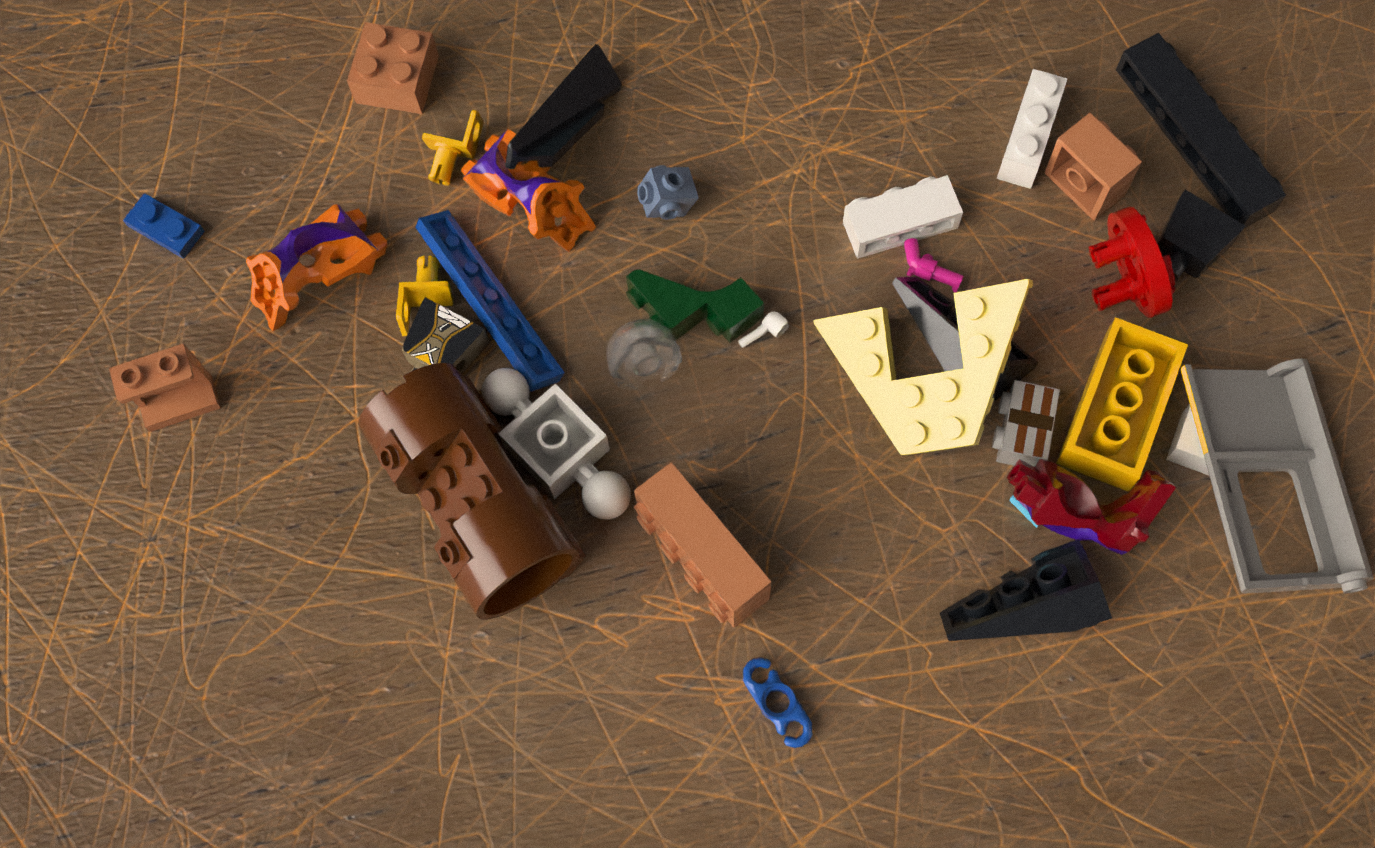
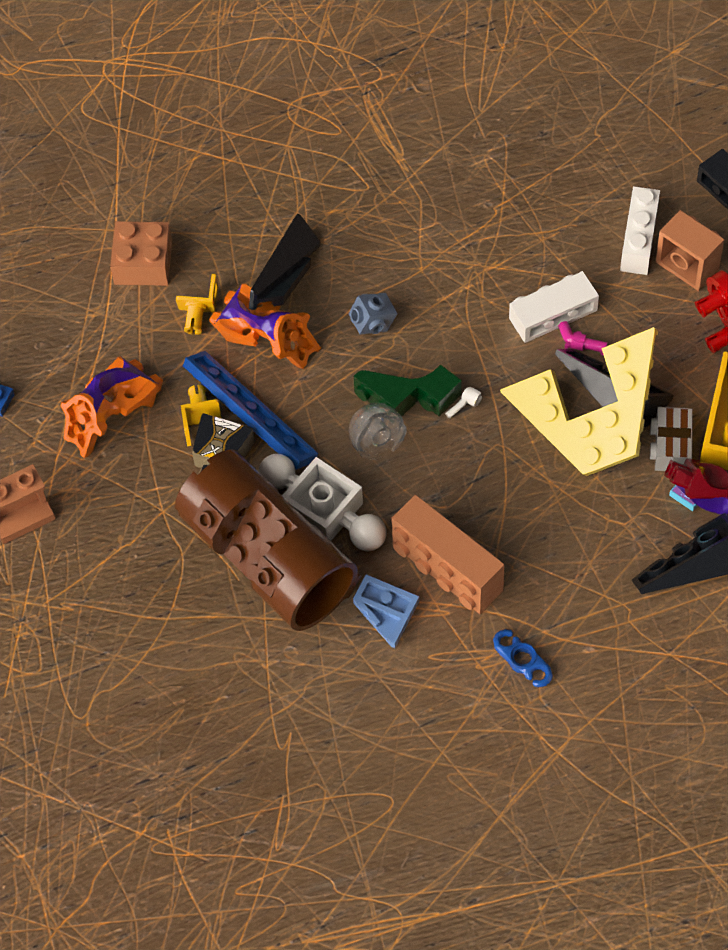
camera: 10 degrees left, 10 degrees down
none -> medium blue wing [353,575,419,648]

